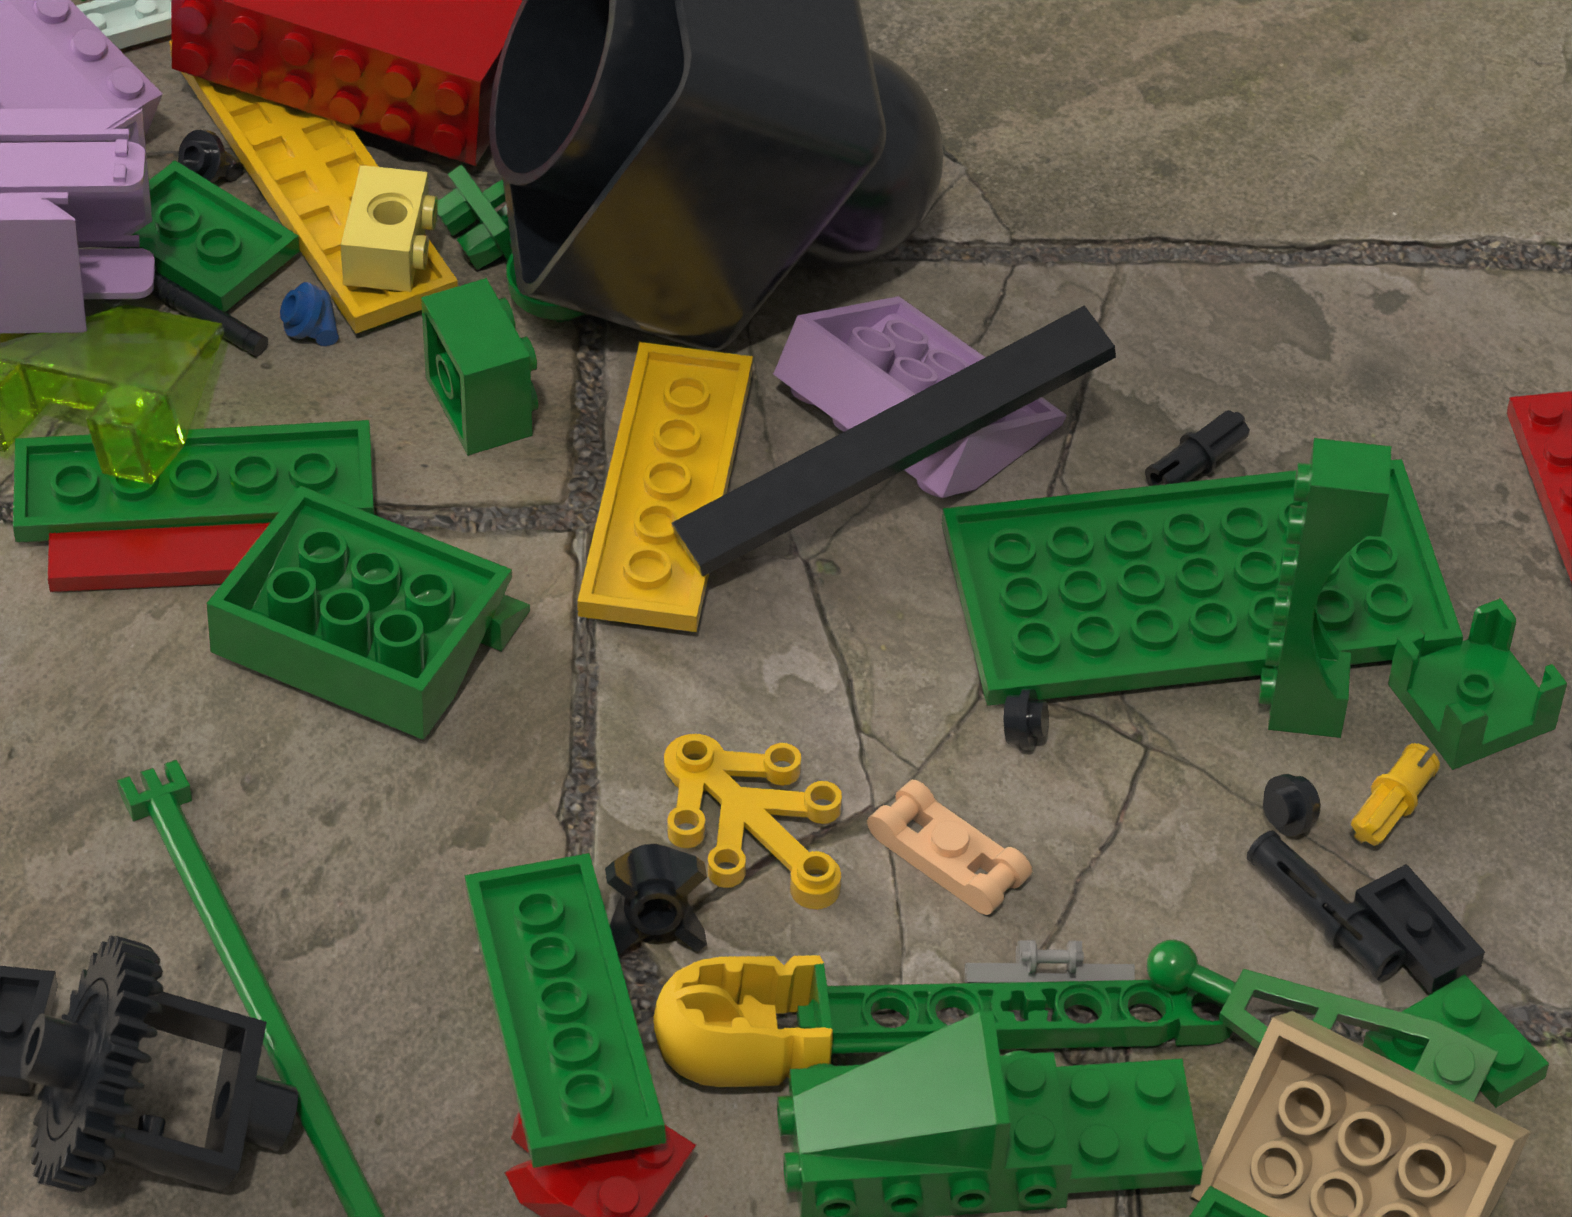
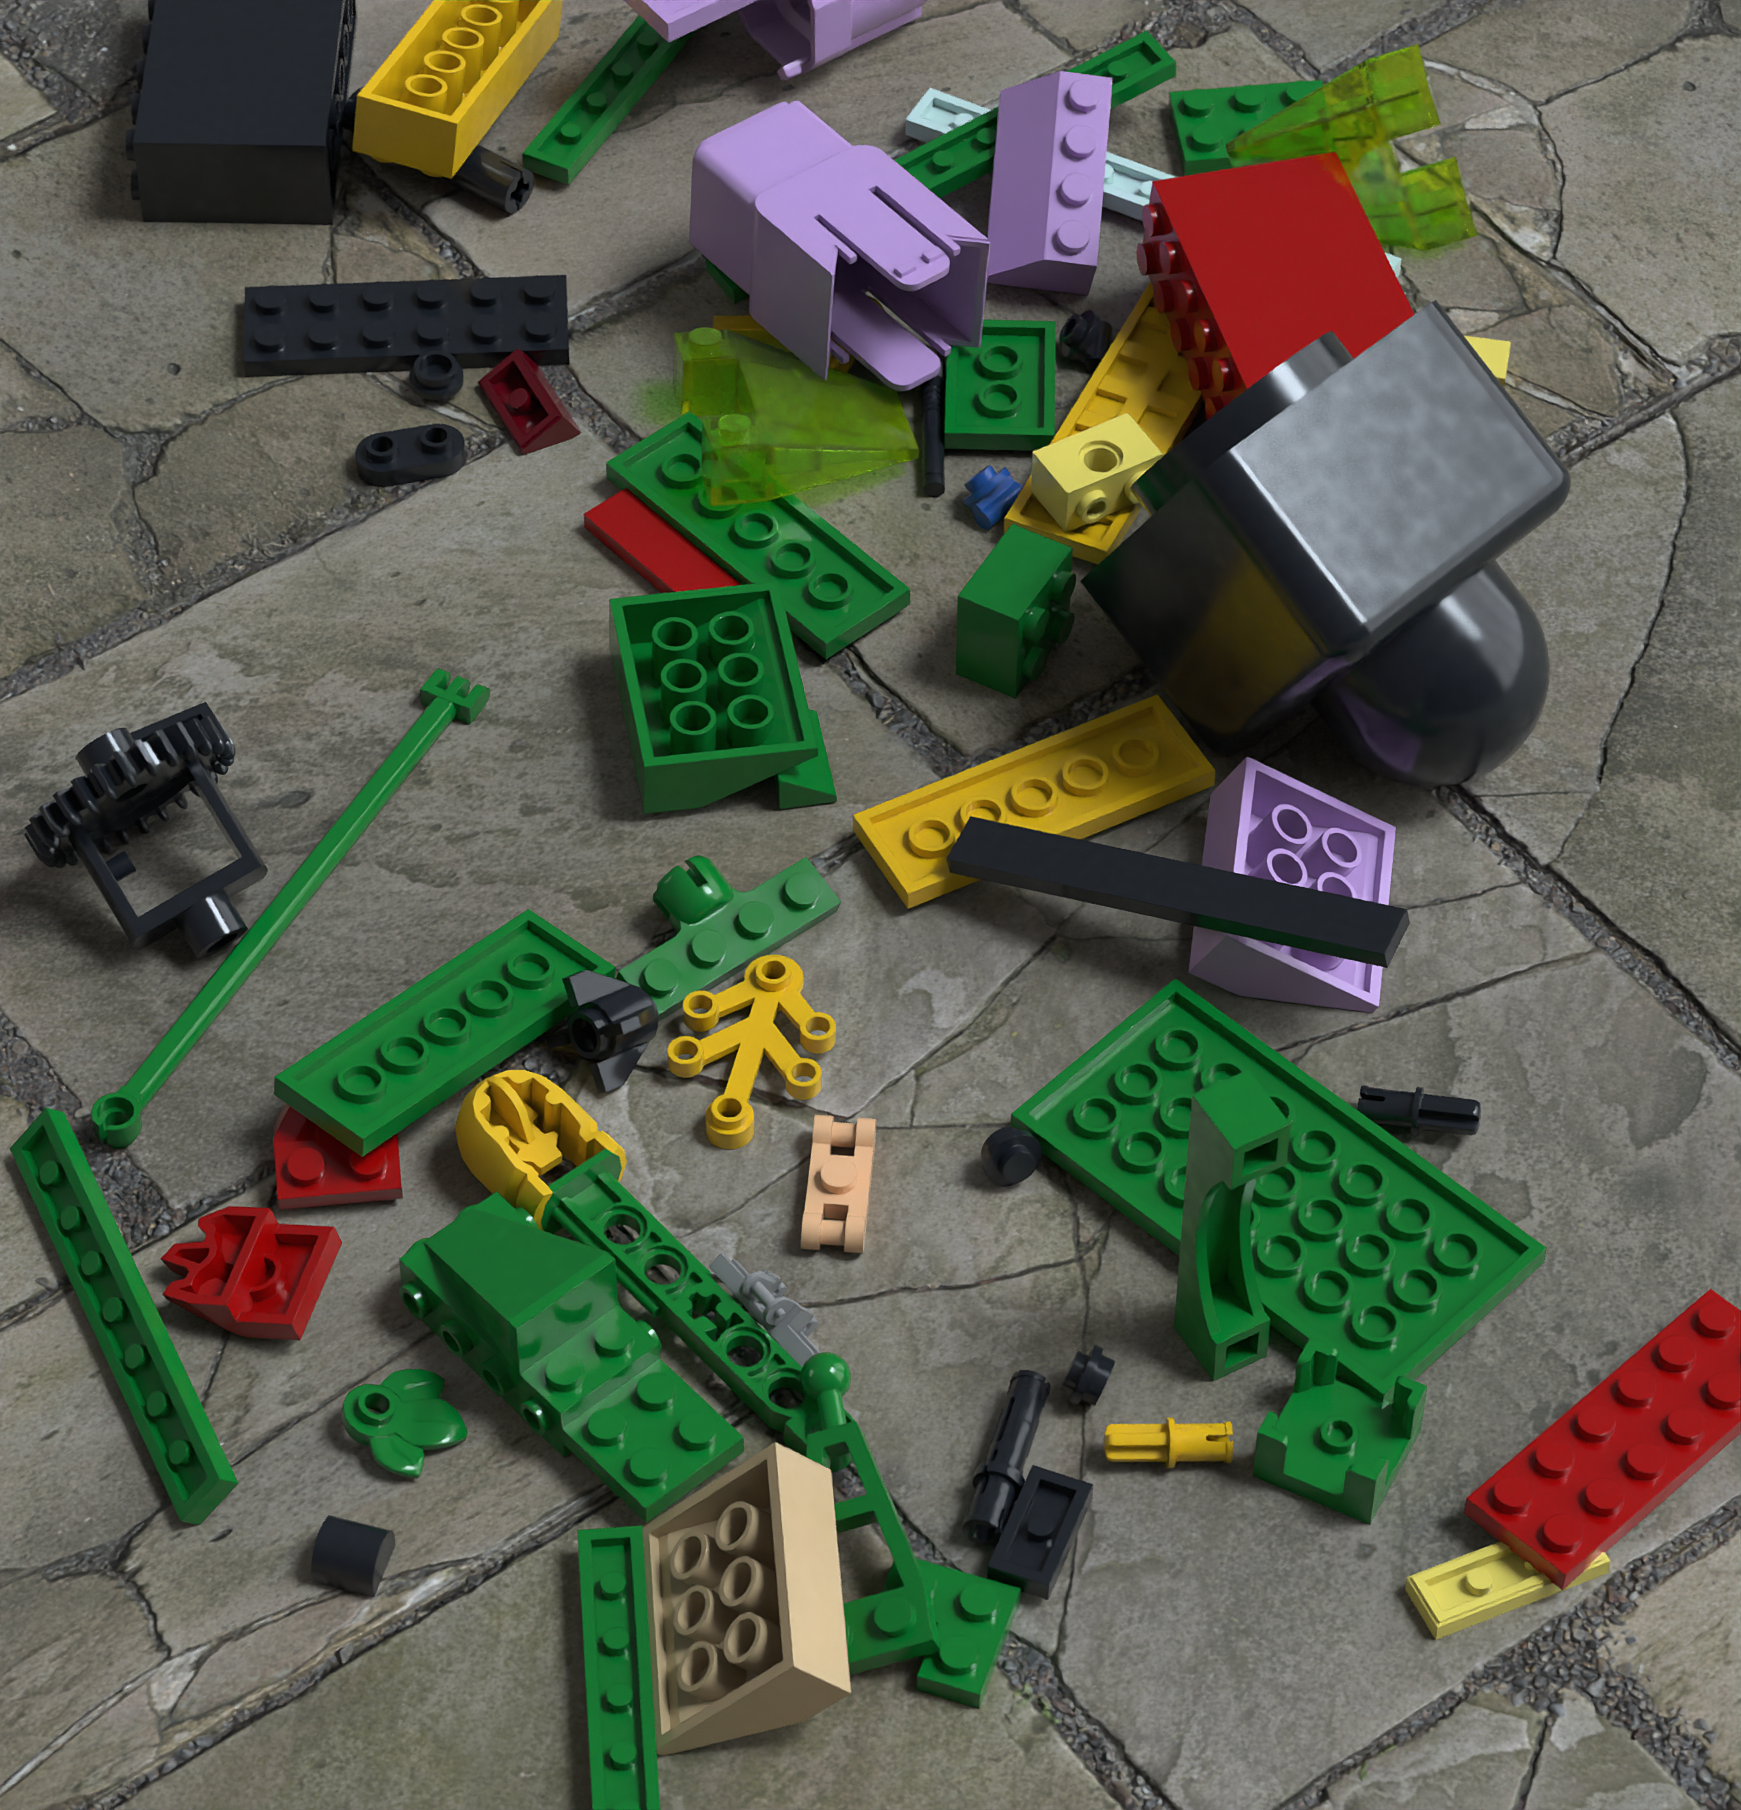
camera: 55 degrees right, 0 degrees up
none -> green plate [616,855,841,1022]

